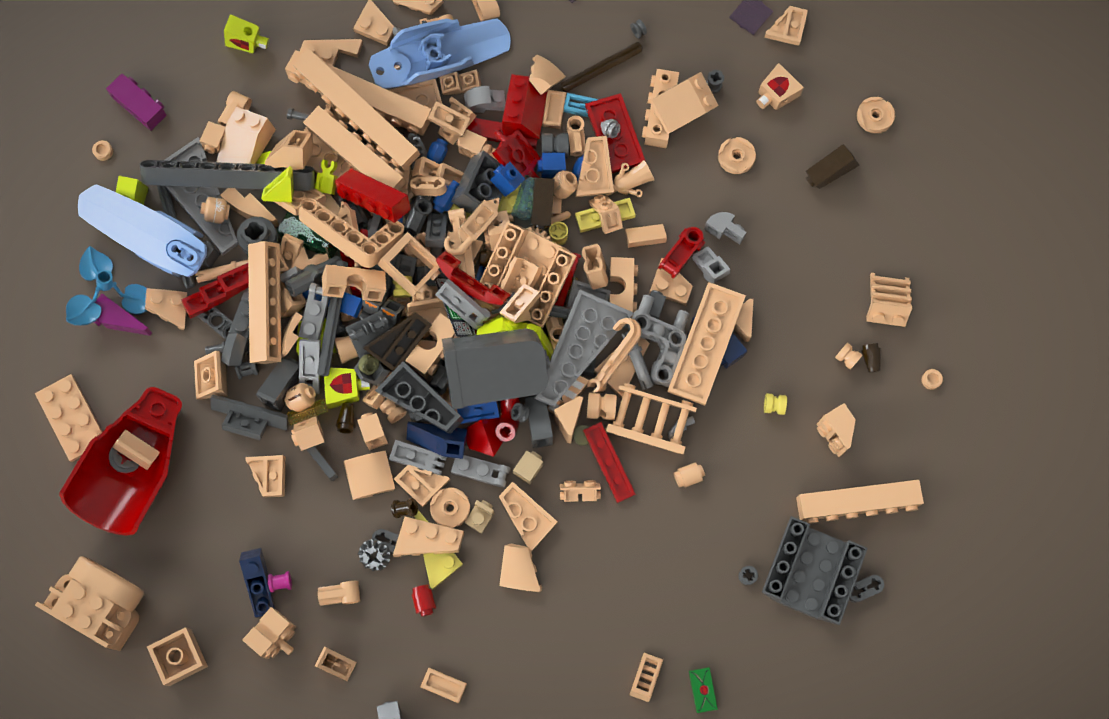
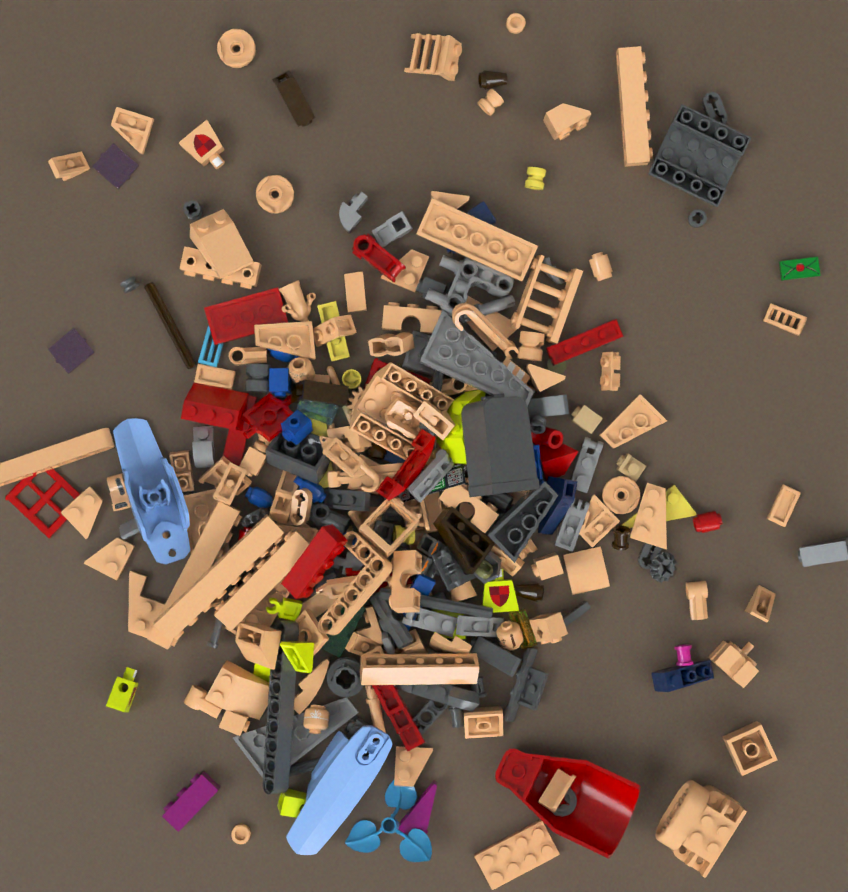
camera: 85 degrees left, 15 degrees up
light nougat wing [246,455,286,497] -> none
light nougat slope [499,543,542,592] -> none
light nougat slope [529,55,566,95] -> none
light grey plate [601,119,620,138] -> none

